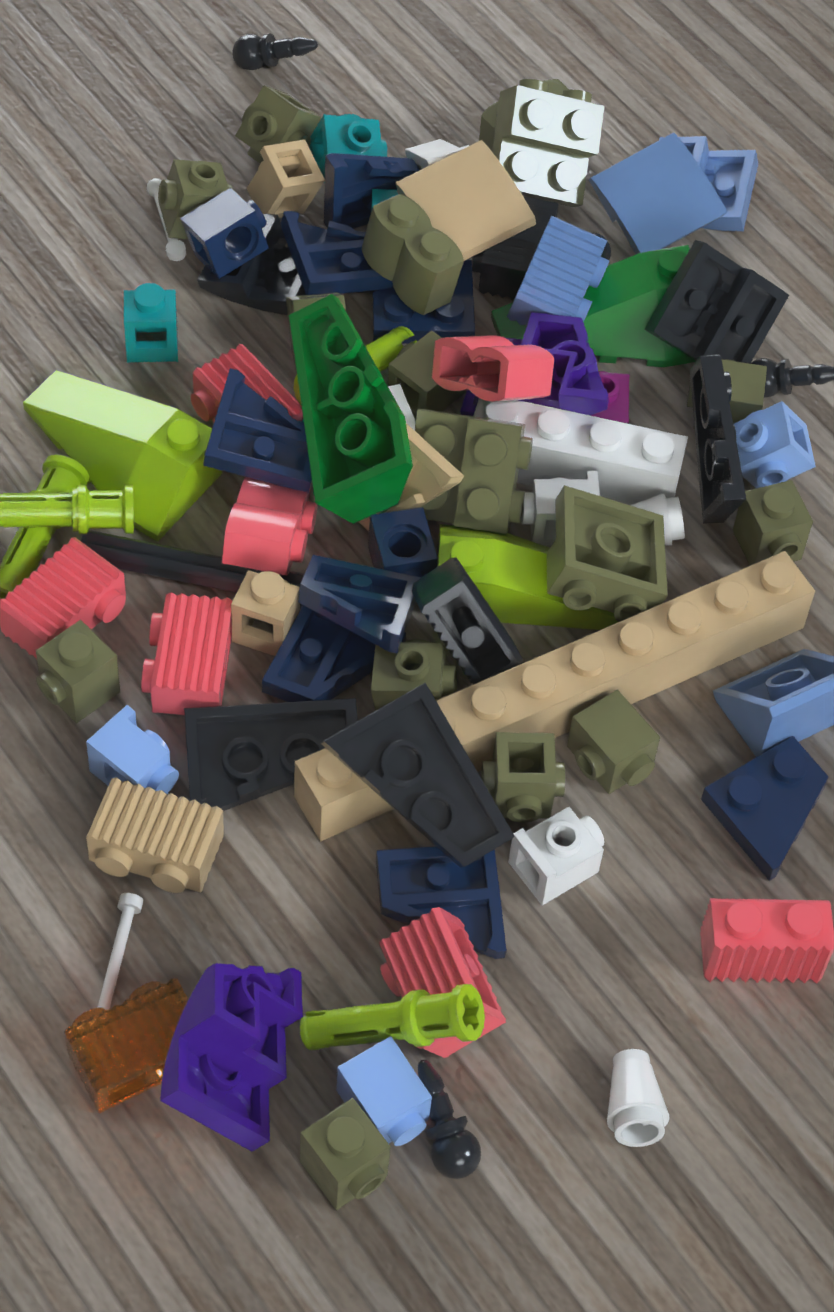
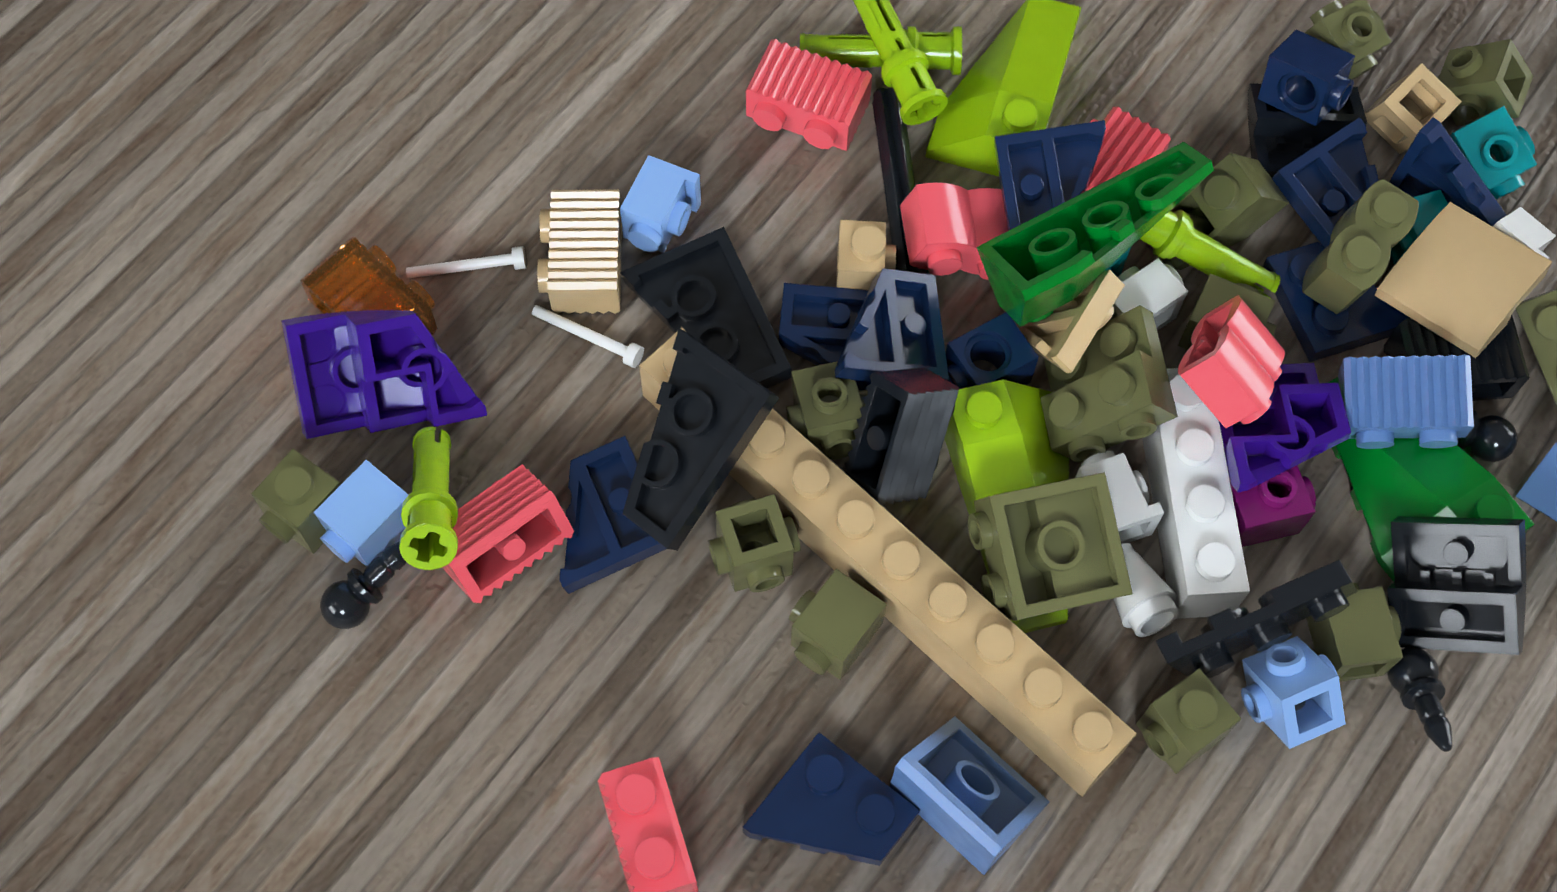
camera: 75 degrees right, 10 degrees up
olive brick [36,619,120,724] -> none
teal brick [124,283,178,363] -> none
coral brick [141,592,232,715] -> none
white brick [508,807,604,906] -> none
white cone [607,1049,669,1147] -> none
none -> white piece [532,305,644,368]

